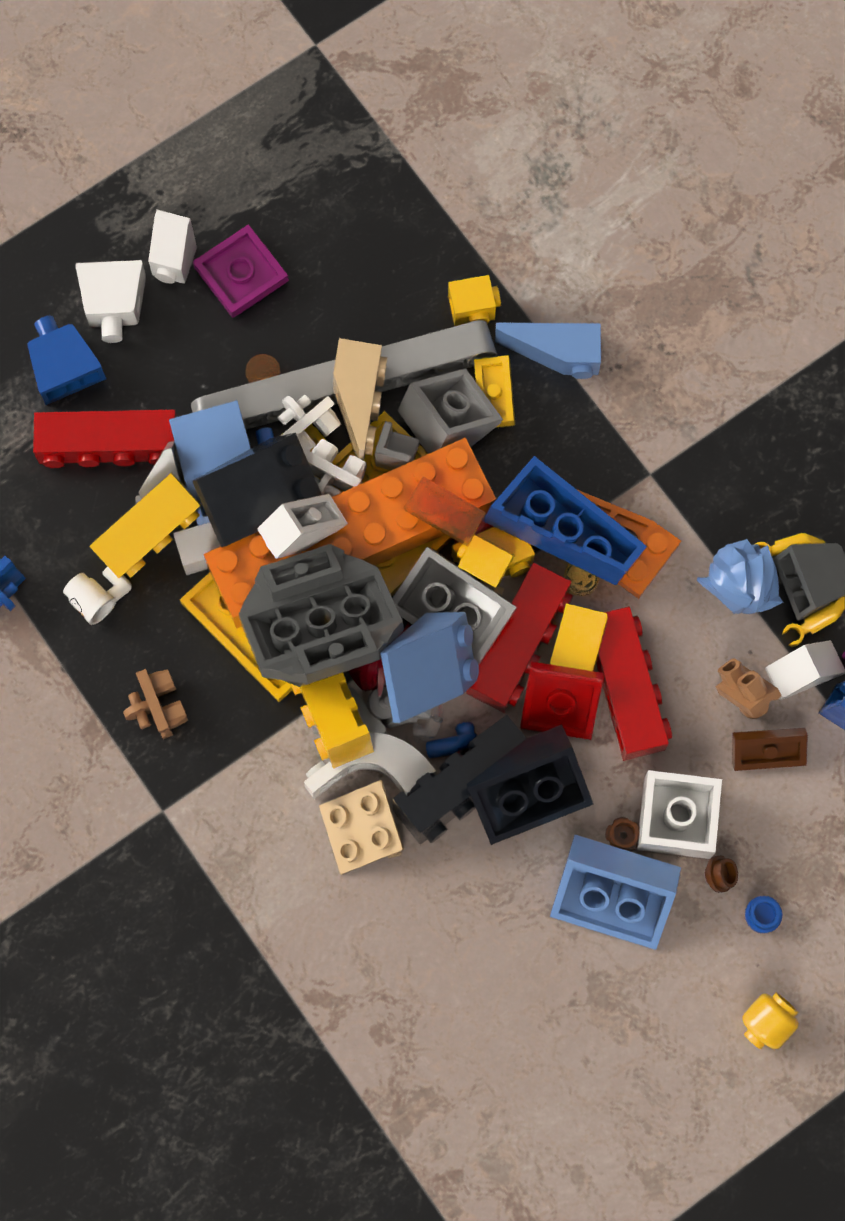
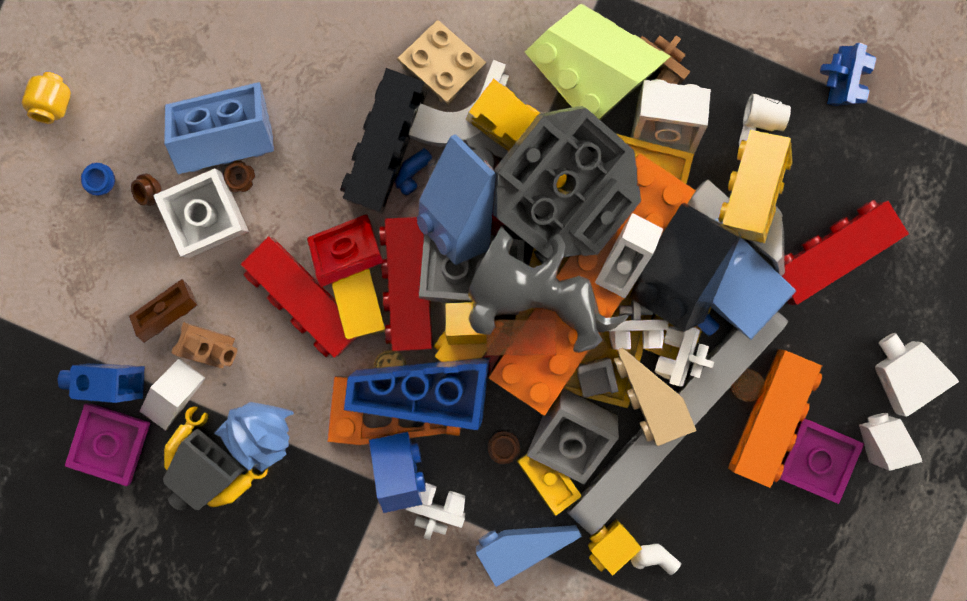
camera: 150 degrees right, 15 degrees up
blue torso [27,316,106,405] -> none
black slope [466,724,594,845] -> none
none -> blue brick [369,432,426,513]
none -> white hips [405,483,465,540]
none -> dark grey animal [468,227,629,353]
none -> reddish brown plate [488,431,520,464]
none -> yellowish green wedge [525,4,671,120]
none -> white slope [631,79,711,154]
none -> white arm [631,544,681,575]
none -> orange brick [728,349,822,488]

